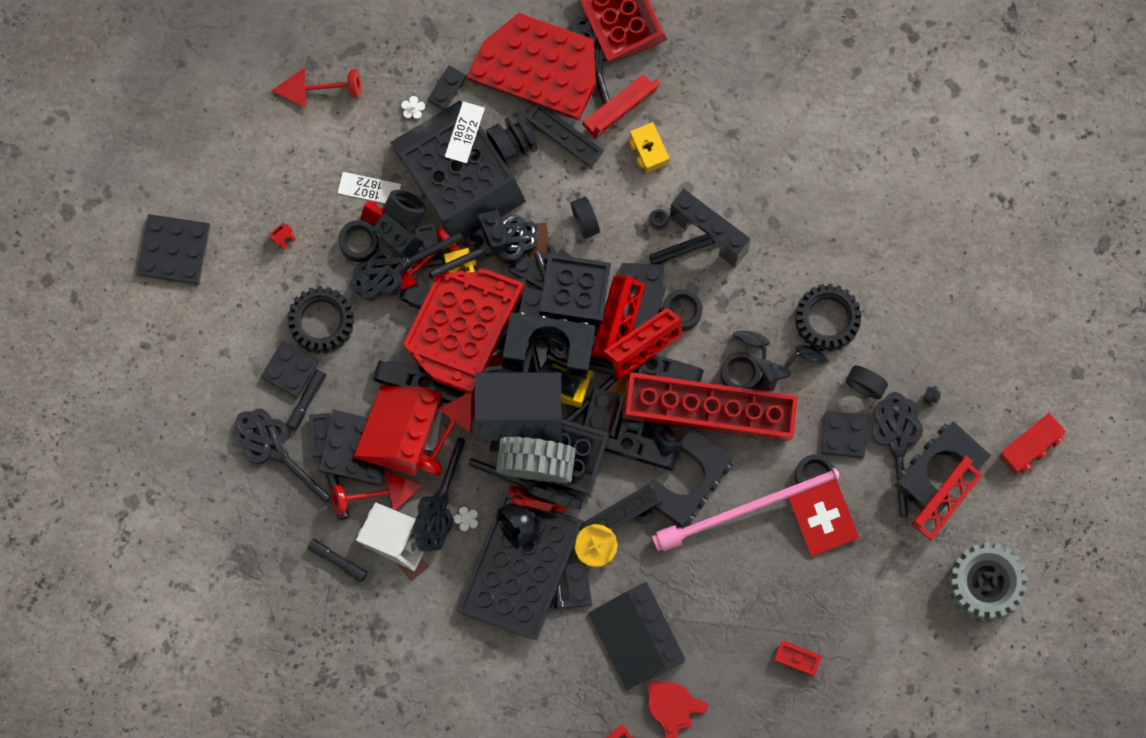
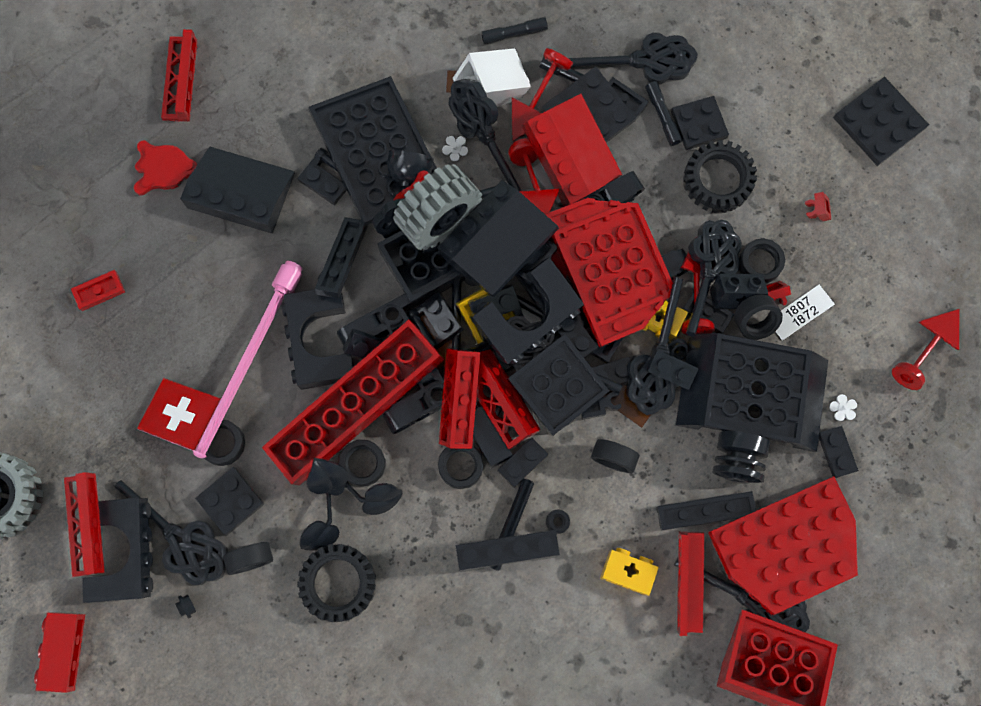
camera: 130 degrees right, 0 degrees up
white sticker [445,102,485,163] -> none
yellow tile [574,524,618,567] -> none

